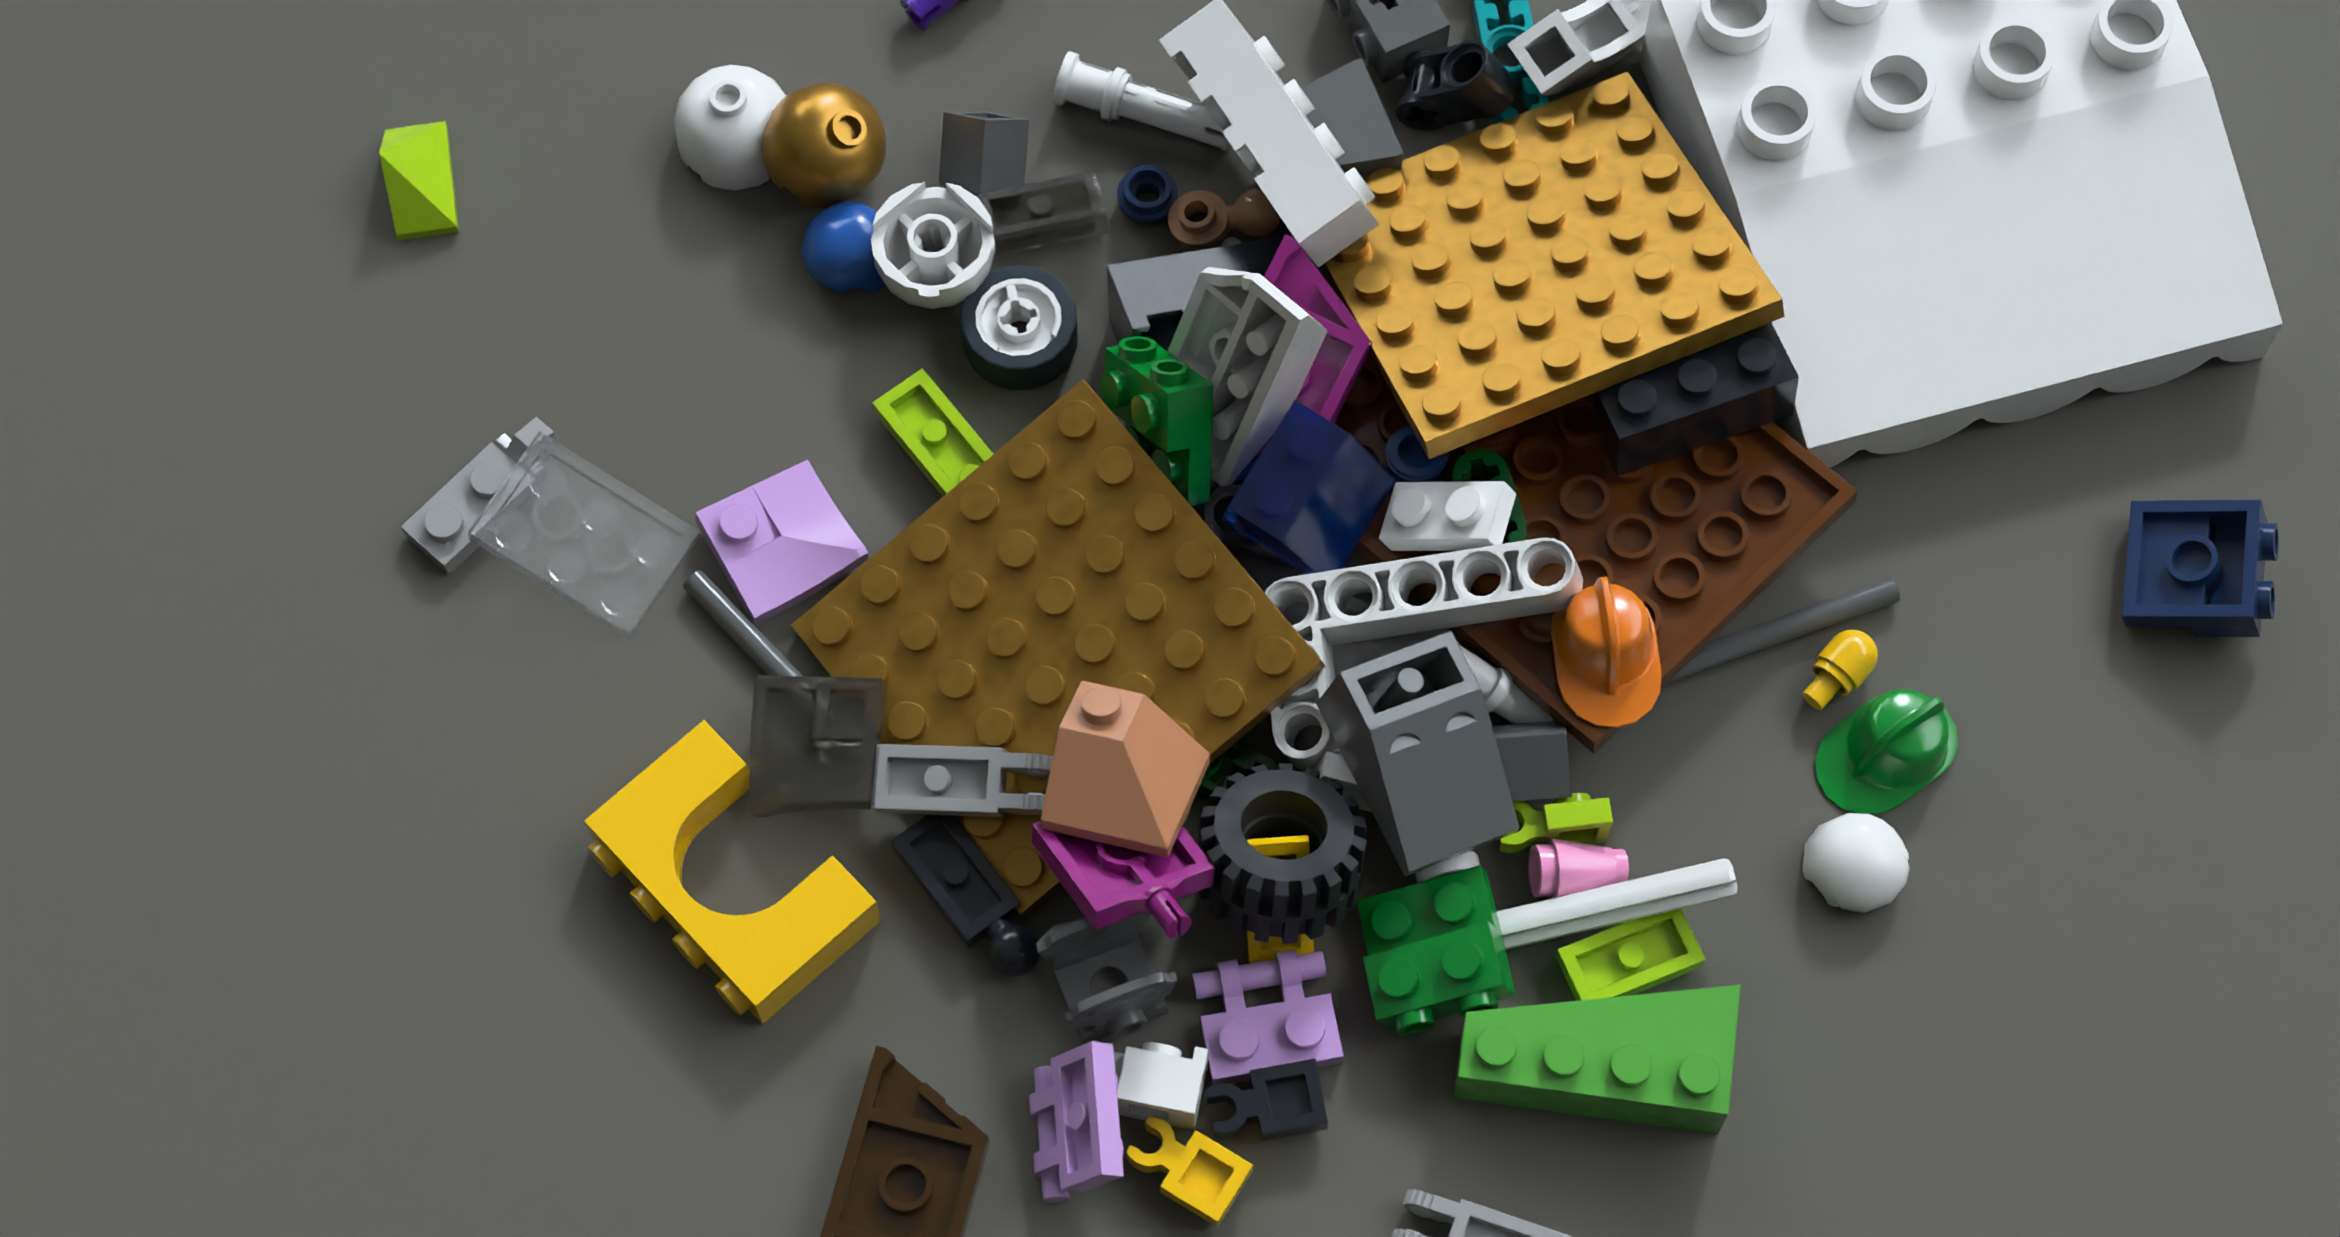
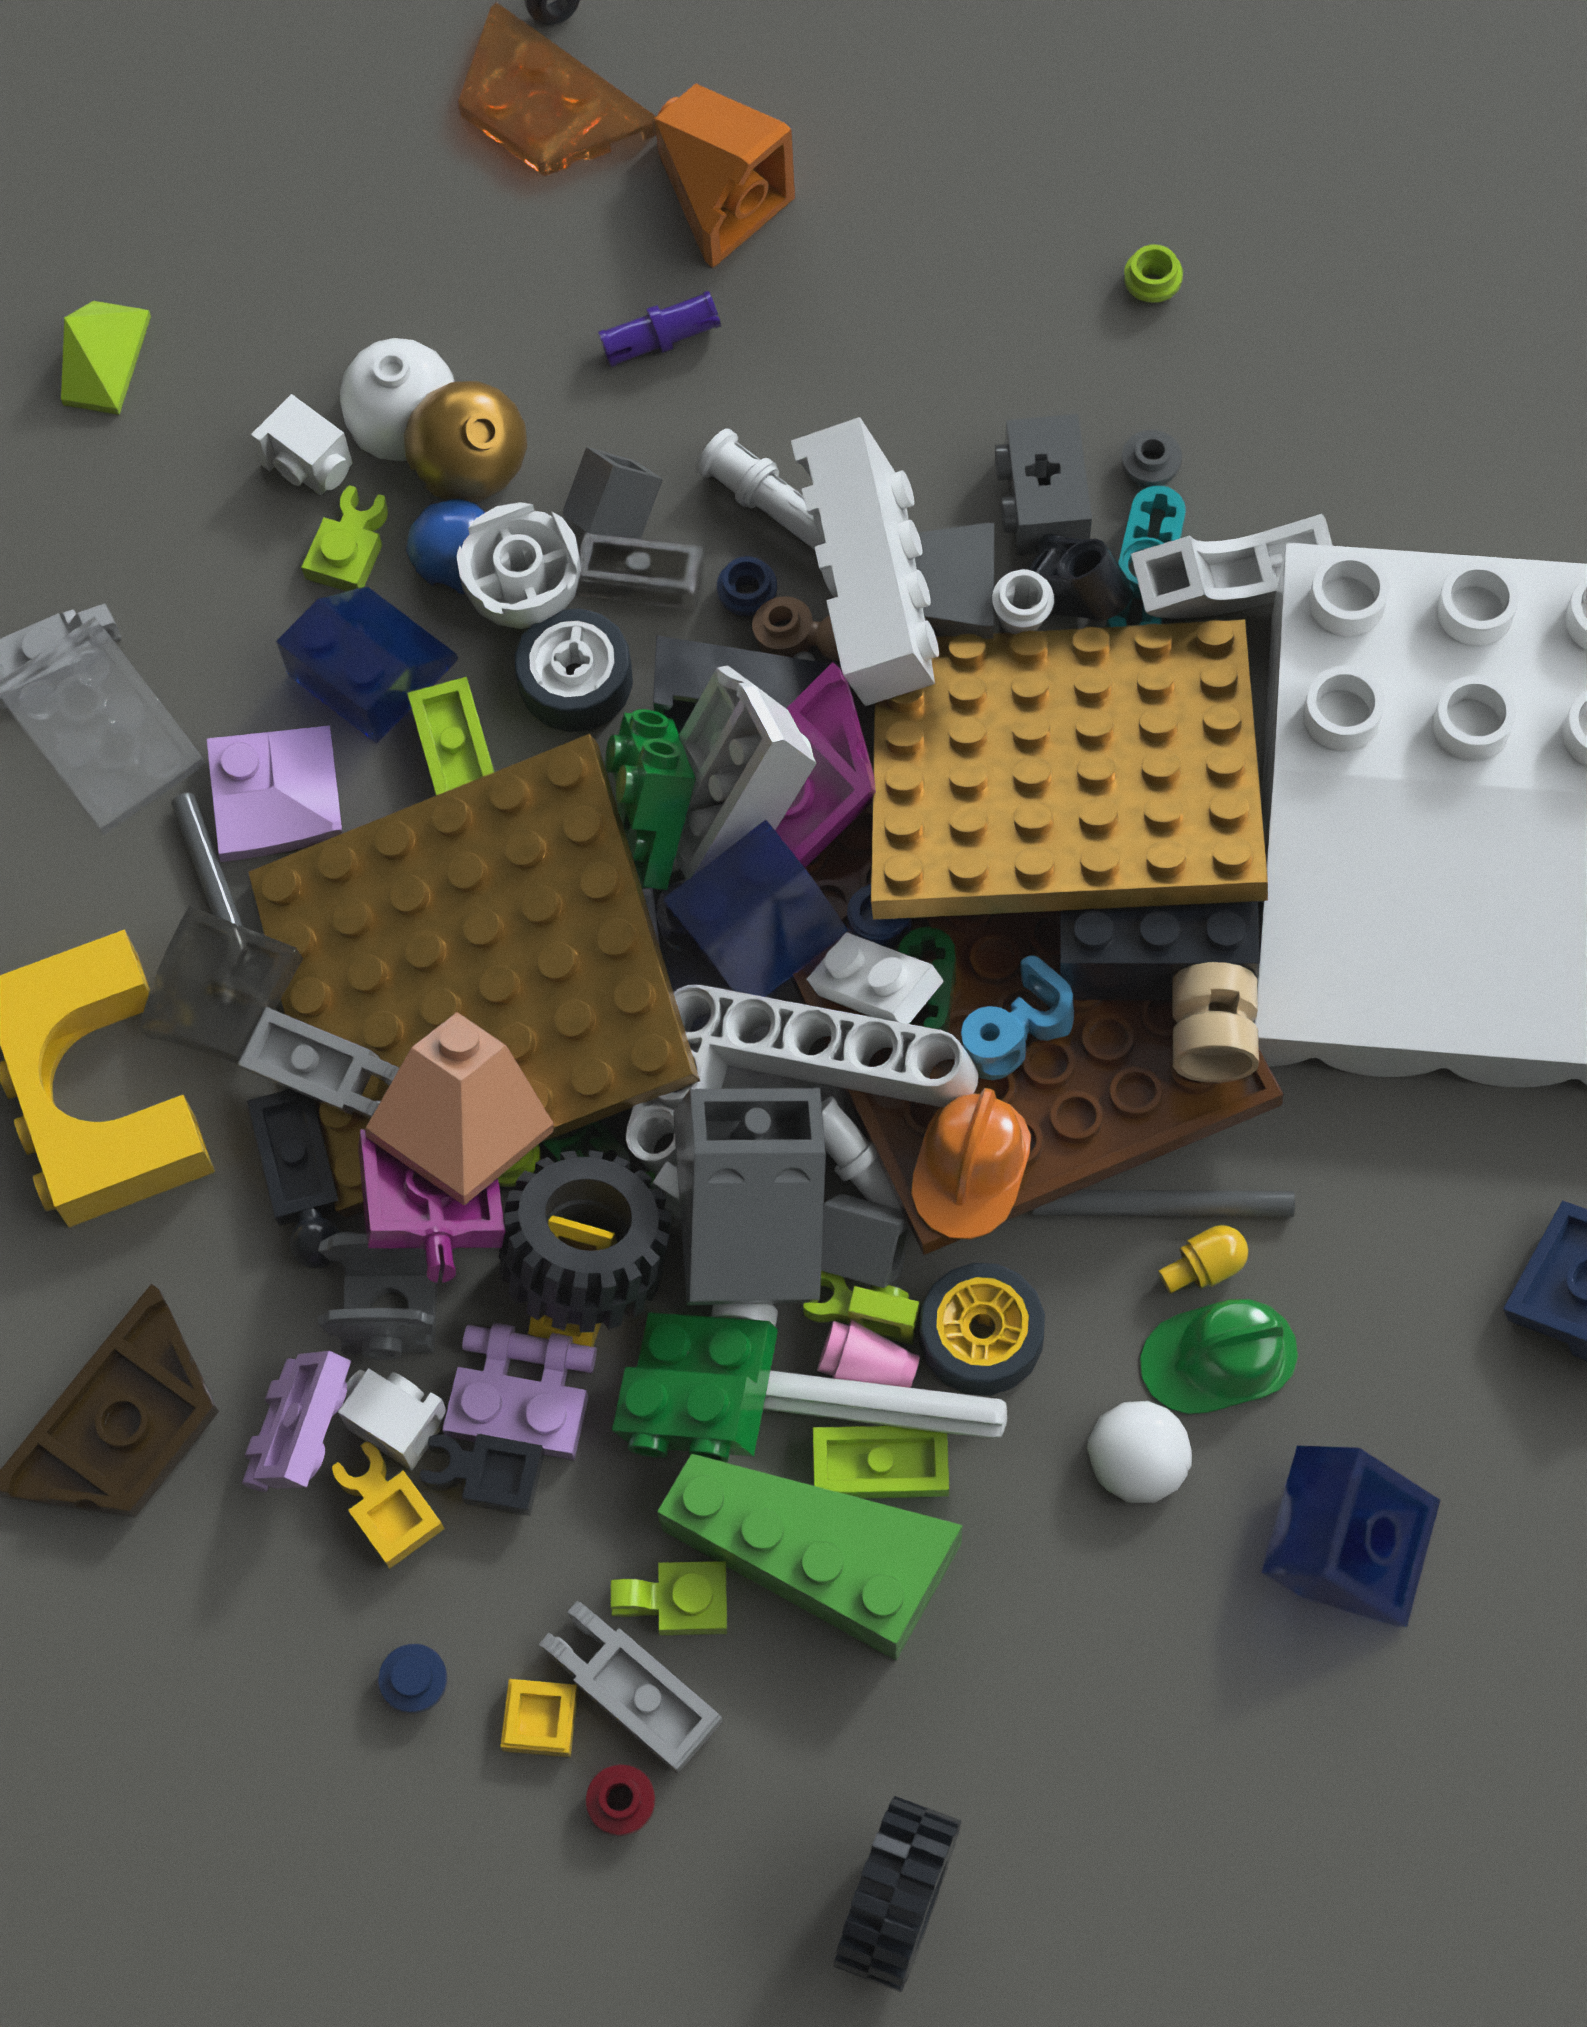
camera: 25 degrees right, 0 degrees up
none -> white brick [251,394,353,496]
none -> clear blue slope [276,586,458,744]
none -> lime plate [301,485,388,595]
none -> lime plate [611,1561,727,1635]
none -> wheel [920,1262,1045,1396]
none -> dark azure leg [961,956,1074,1080]
none -> white cone [992,570,1054,634]
none -> tan wheel [1172,962,1259,1083]
none -> clear blue slope [1261,1445,1441,1627]

